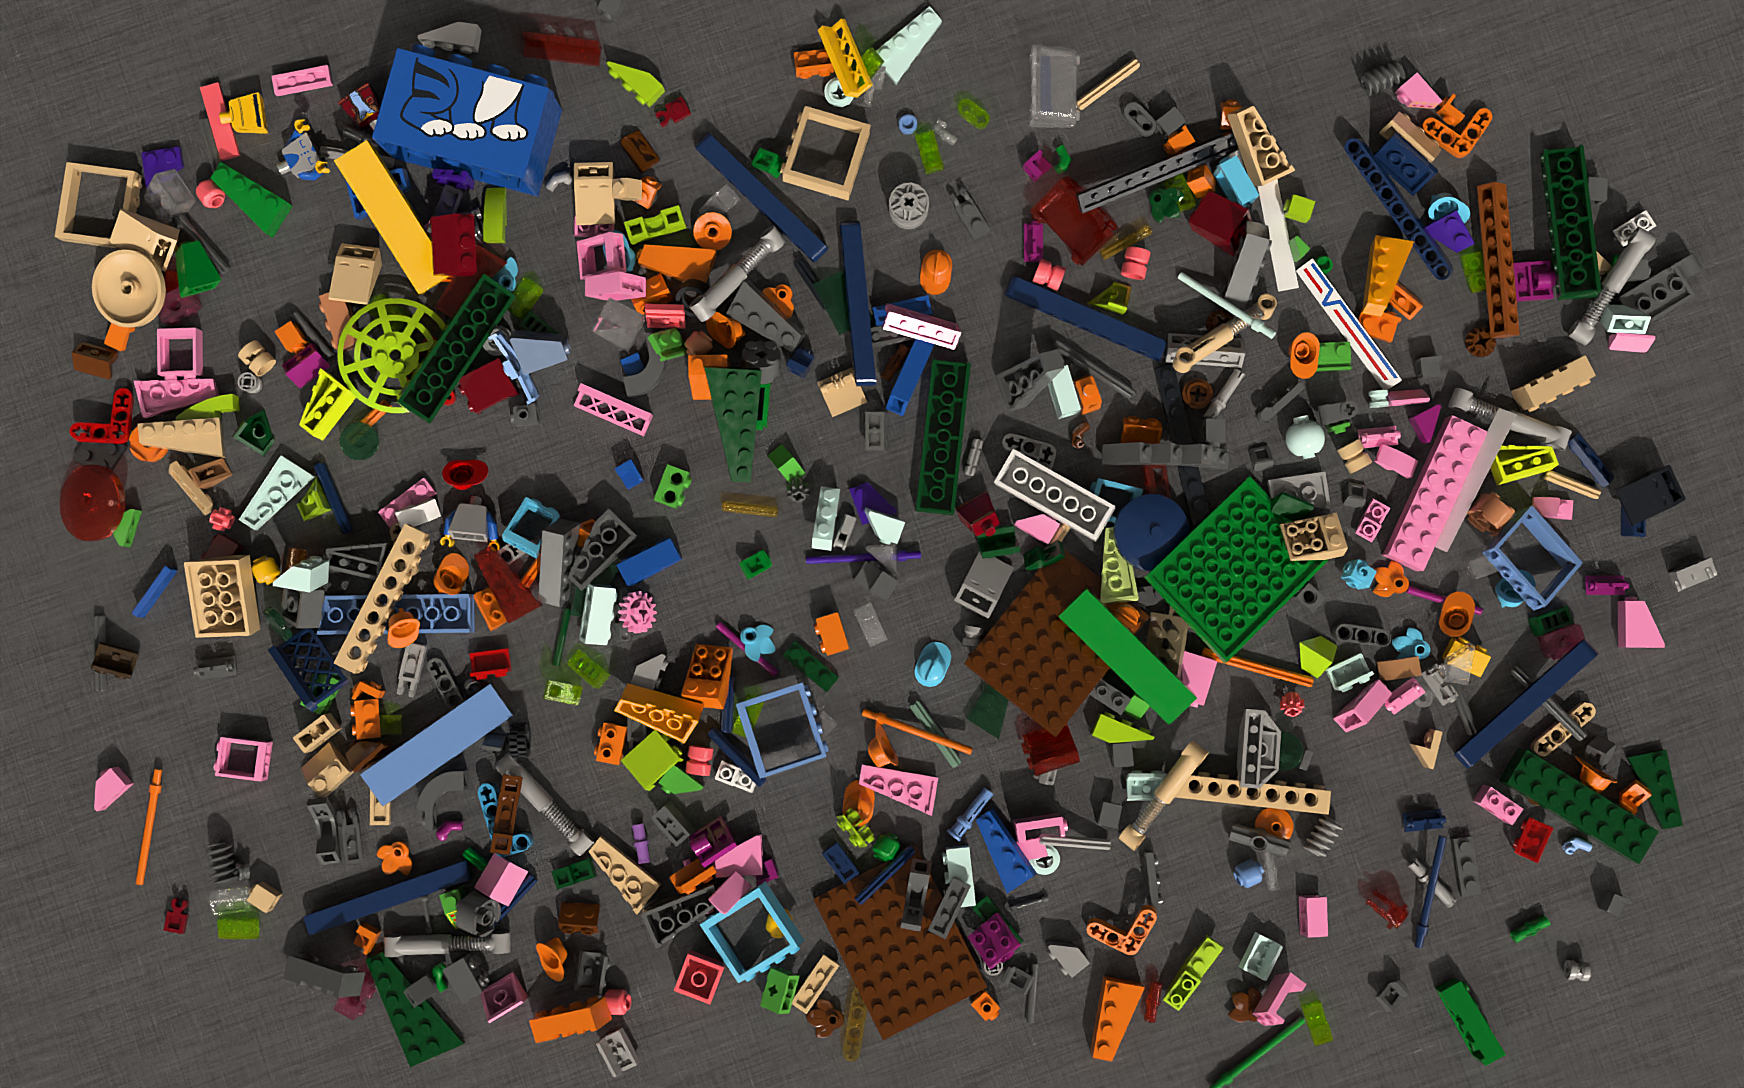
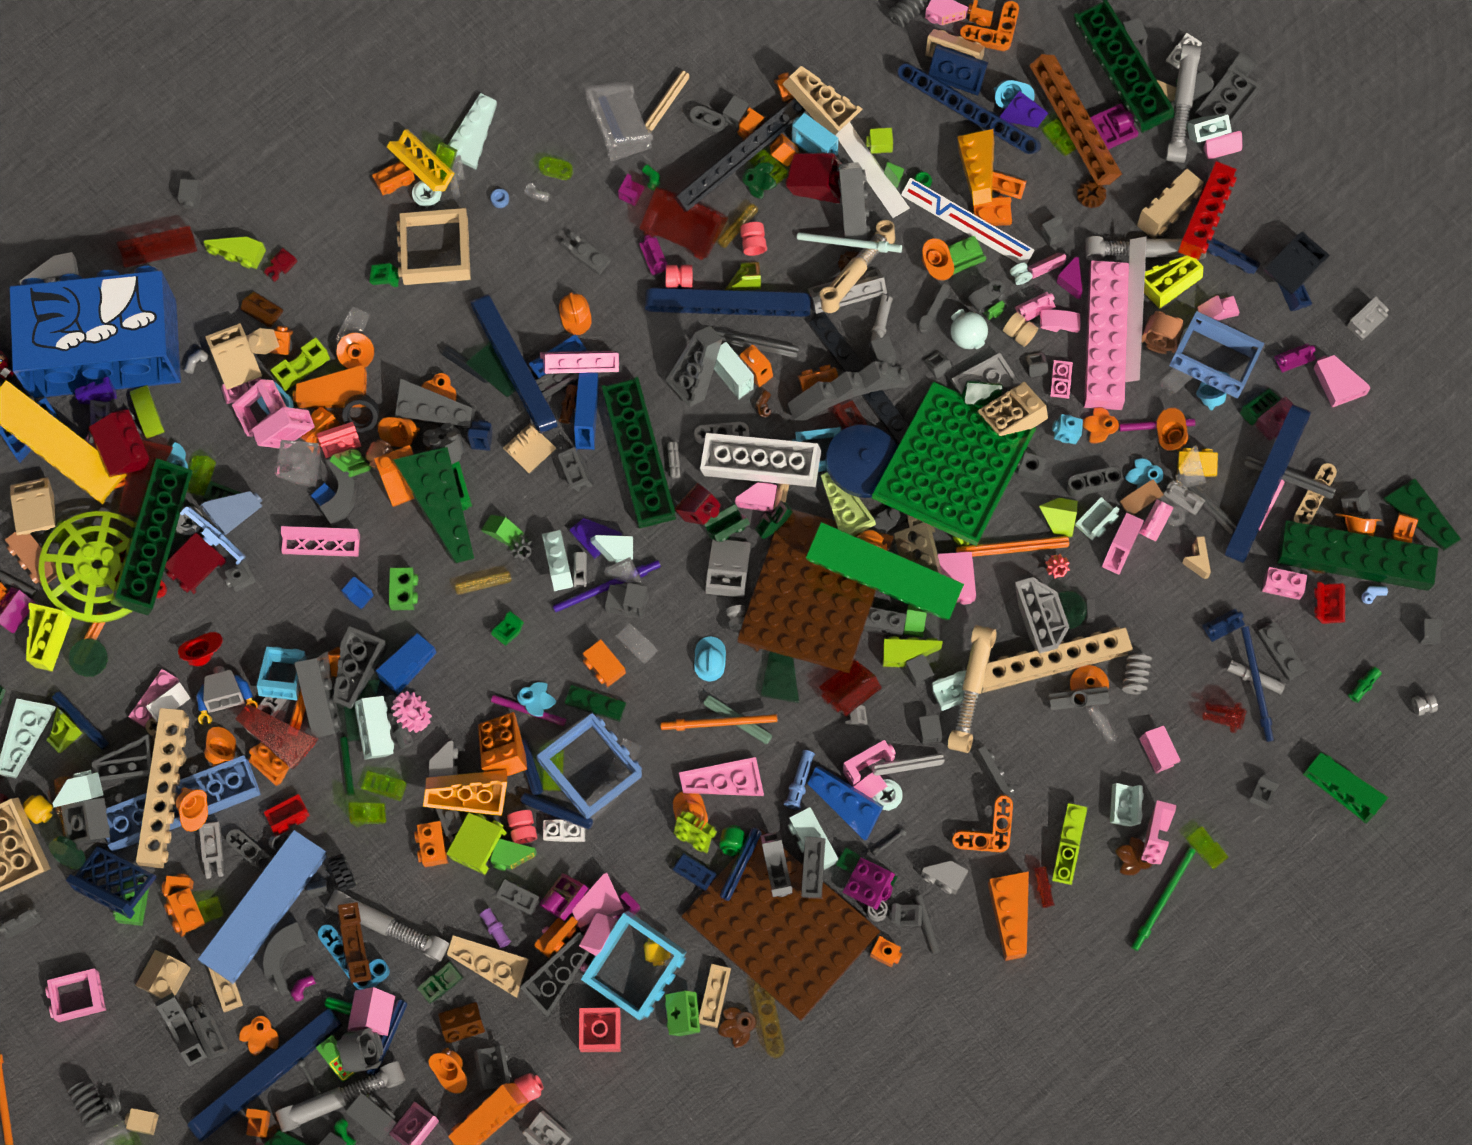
camera: 20 degrees left, 15 degrees down
tan brick [293,713,342,753] -> none
reddish brown slope [345,739,394,773] -> none
light grey piece [689,225,786,322] -> none
dark blue beam [694,132,828,263] -> none
orange piece [868,723,899,767] -> none
light grey wheel [889,182,929,229] -> none
clear neon green slope [915,130,944,175] -> none
reddish brown gear [1182,379,1213,409] -> none
medium blue head [1233,859,1264,888] -> none
tan axle [1544,470,1601,499] -> none
none -> red brick [1178,161,1237,260]

